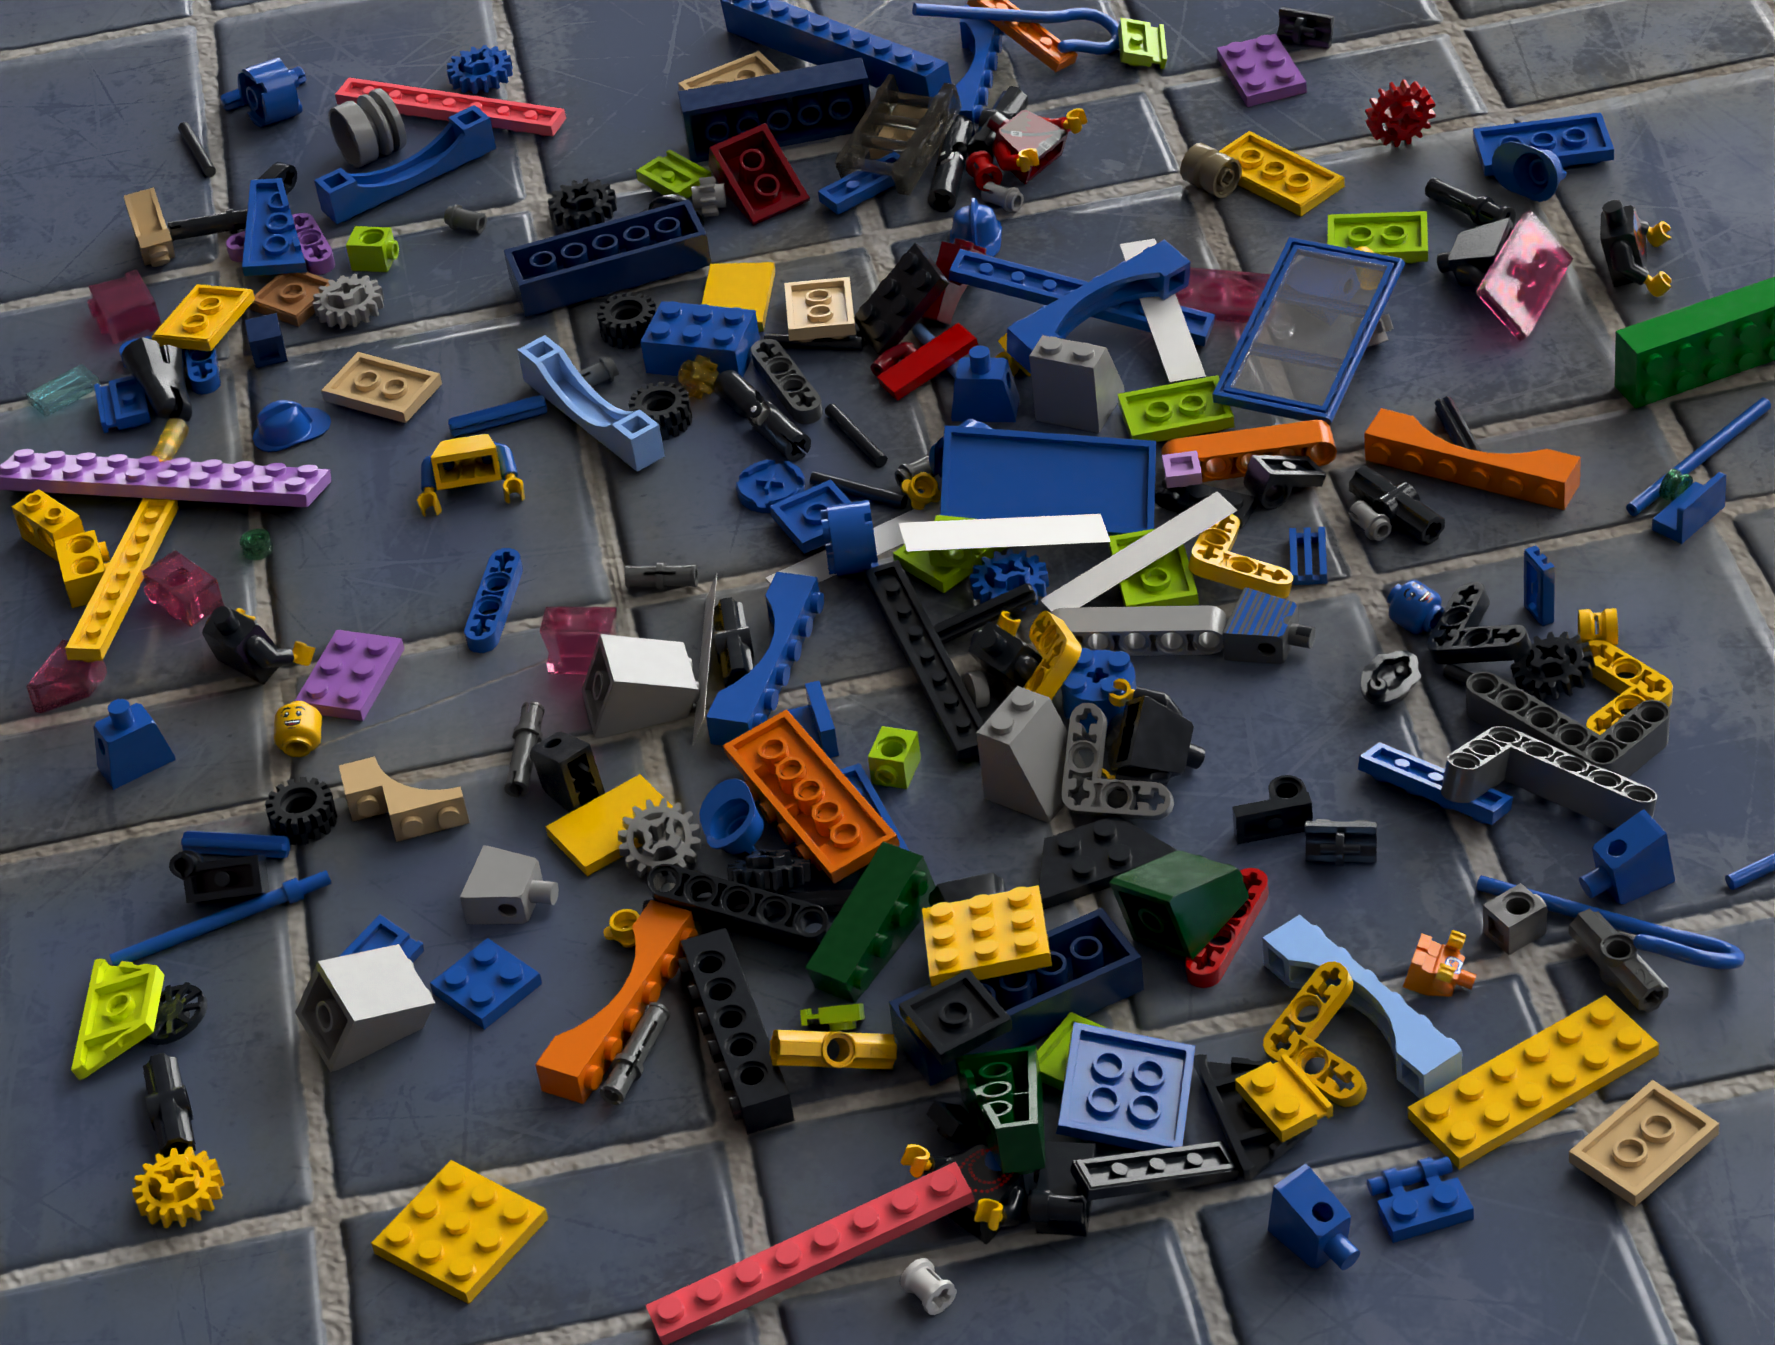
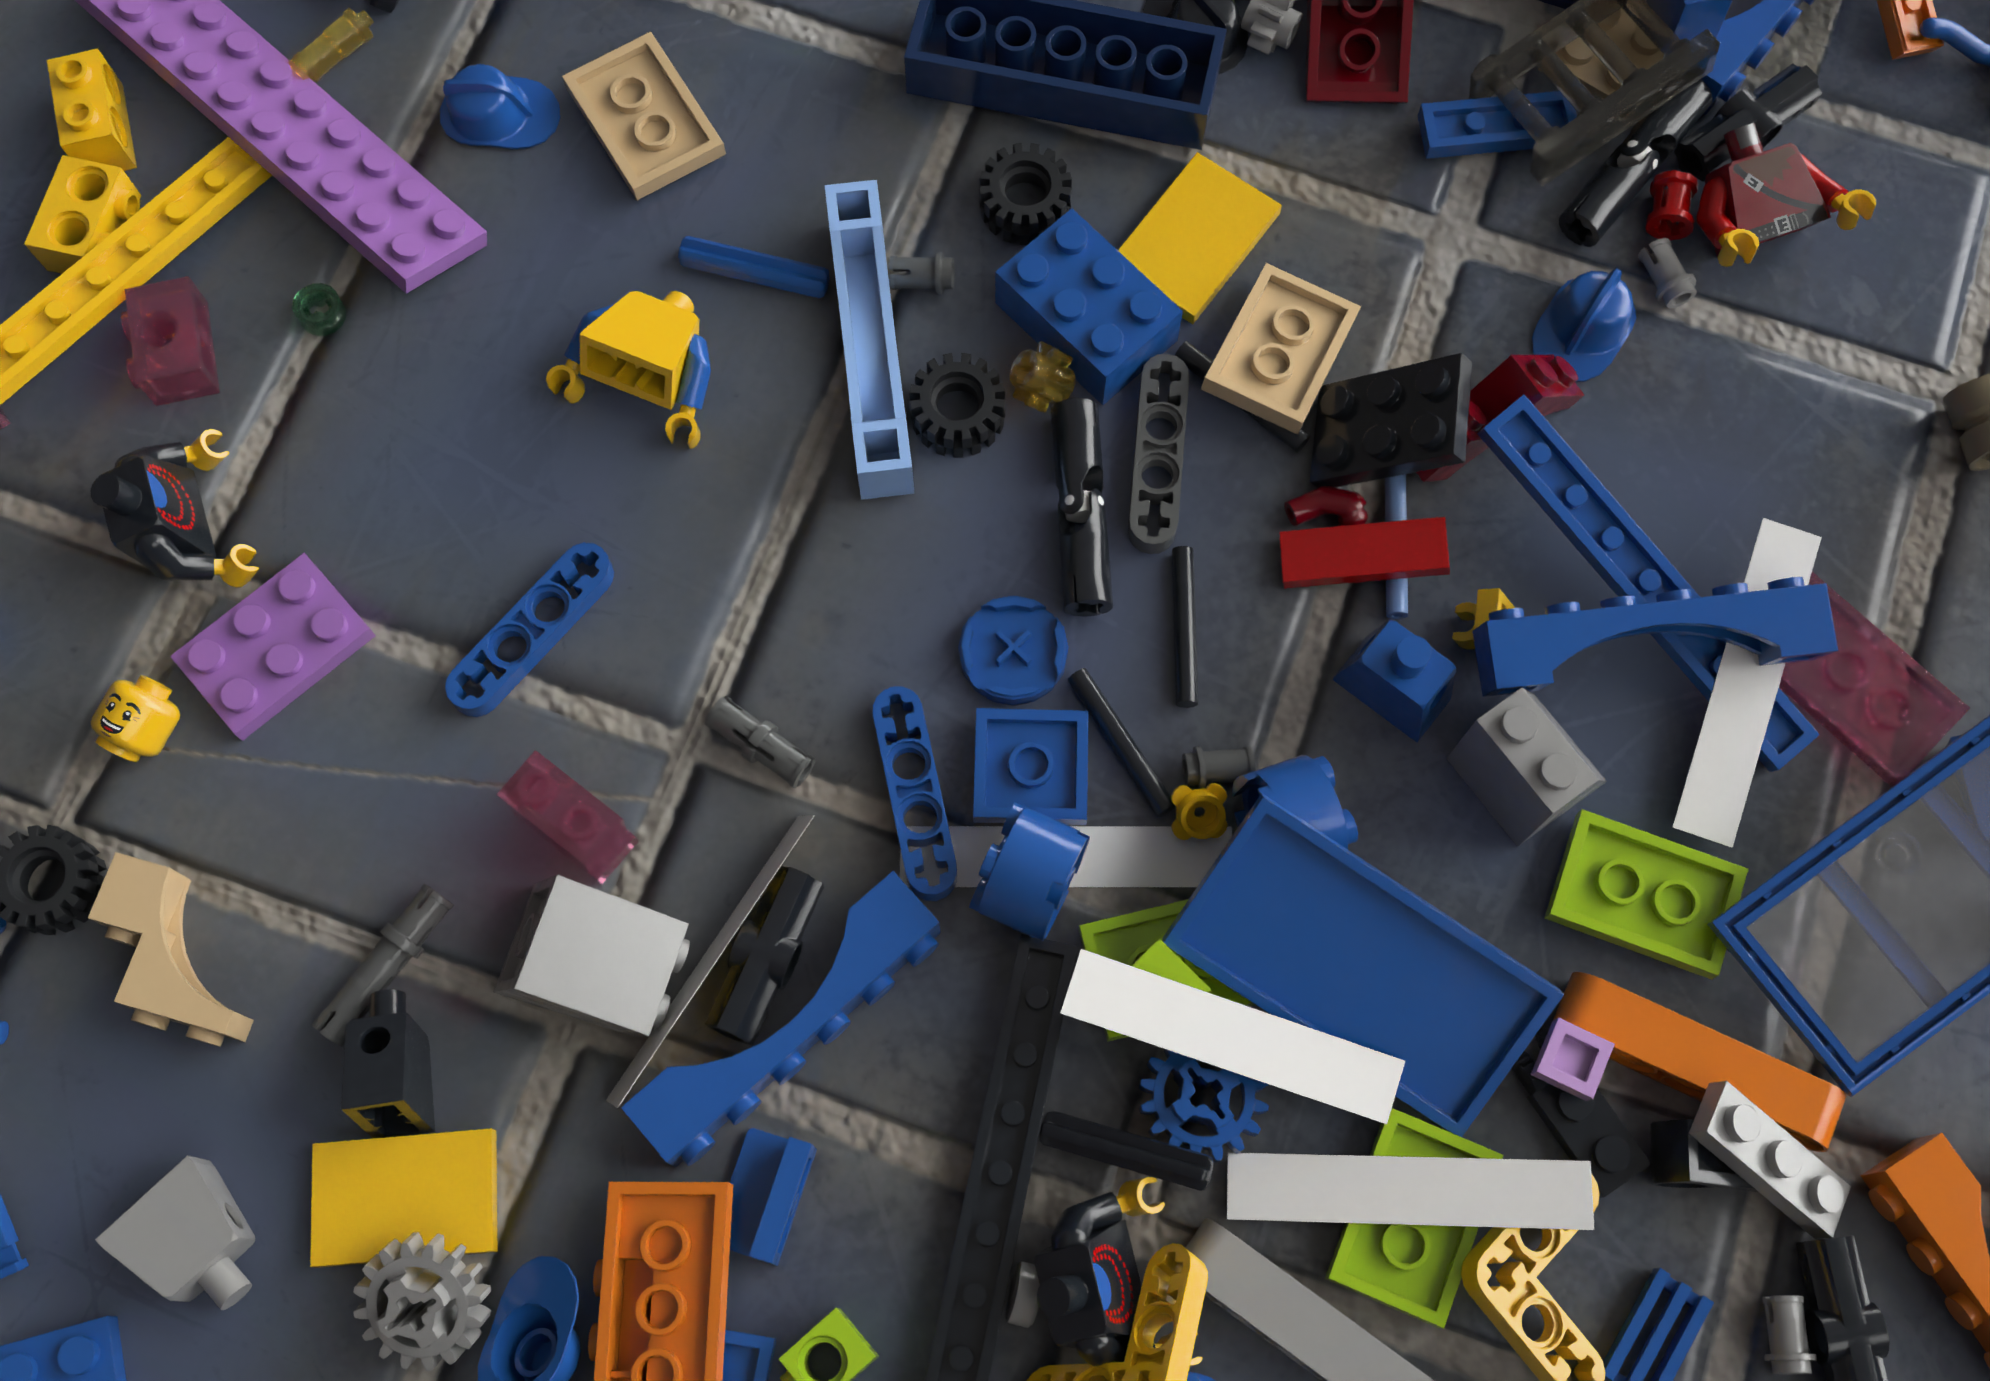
camera: 25 degrees right, 30 degrees up
none -> blue beam [873,686,957,901]
none -> light grey plate [1689,1081,1851,1238]

